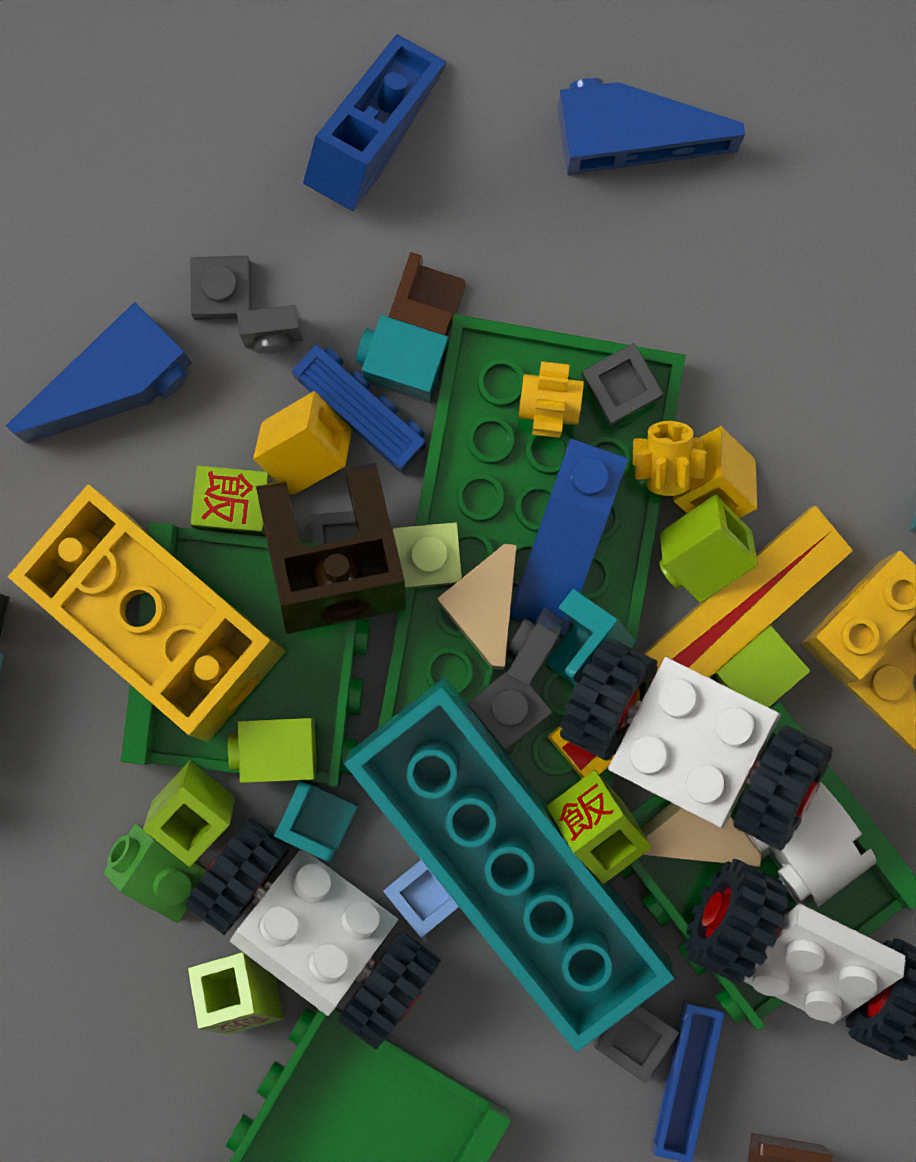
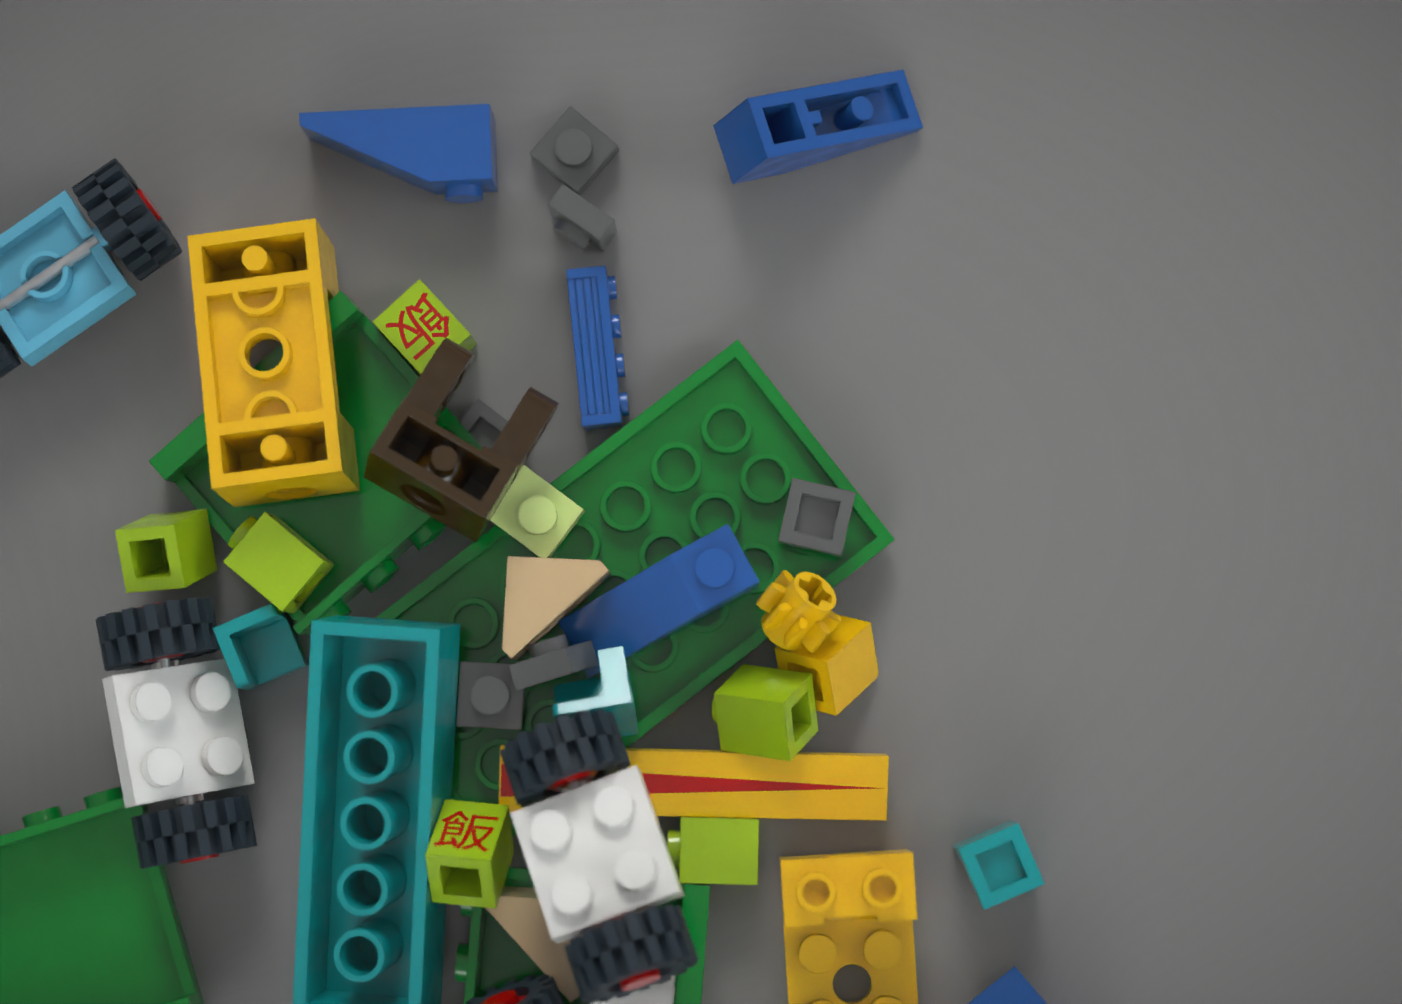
camera: 50 degrees right, 0 degrees up
bright green bracket [104,824,207,924] -> none
lime brick [188,952,284,1035] -> none
yellow panel [253,391,352,495] -> none
teal brick [355,315,448,403] -> none
light blue plate [383,860,459,938] -> none
reddish brown panel [388,252,465,338] -> none
yellow gear [518,361,584,438] -> none
blue slope [558,78,745,175] -> none

